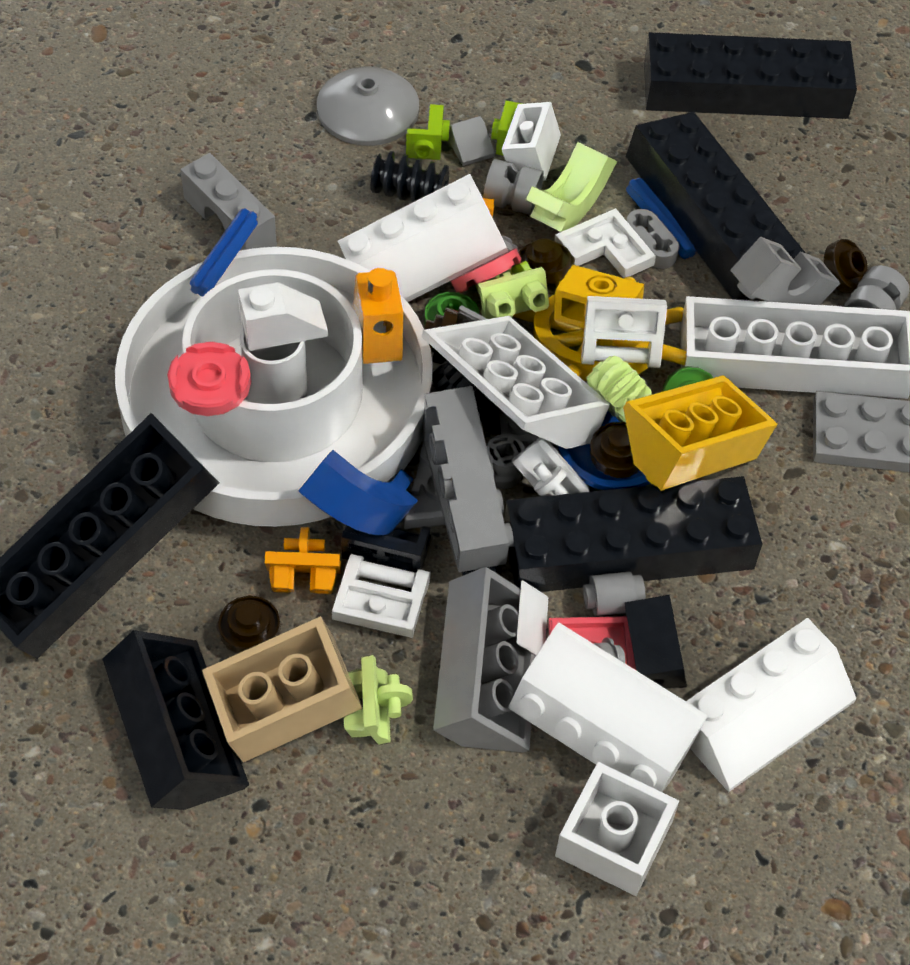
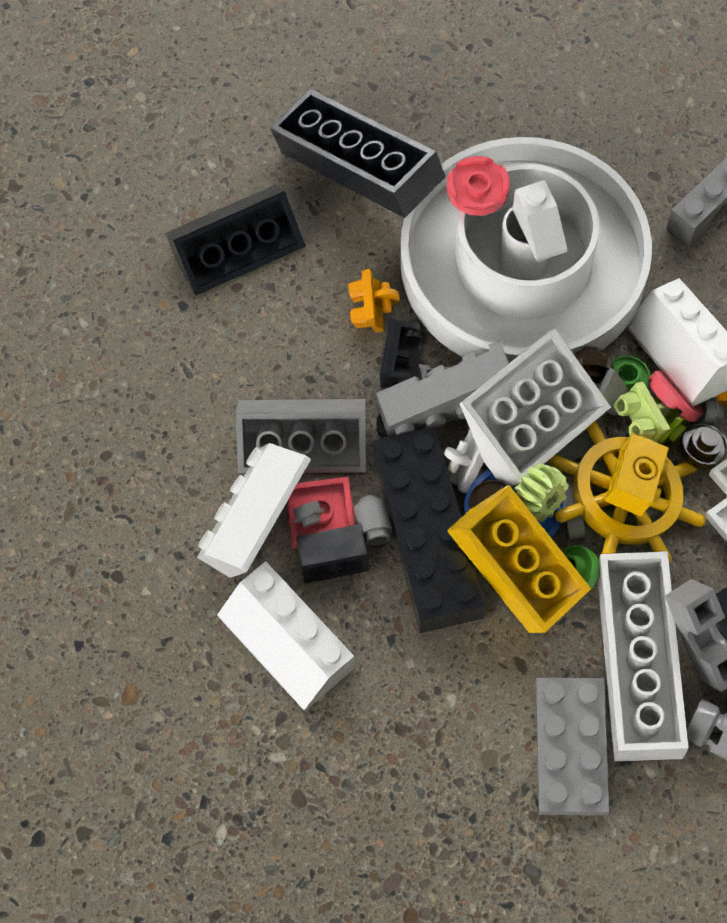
camera: 90 degrees right, 10 degrees up
blue axle [190,208,258,297] -> none
tan brick [202,616,363,763] -> none
dark brown plate [218,595,281,654] -> none
blue arch [298,450,418,535] -> none
white plate [332,554,431,638] -> none
yellowish green hips [344,655,413,745] -> none
light orange torso [353,268,403,364] -> none
white sticker [516,580,549,655] -> none
white brick [555,762,679,896] -> none
white plate [581,296,667,368] -> none

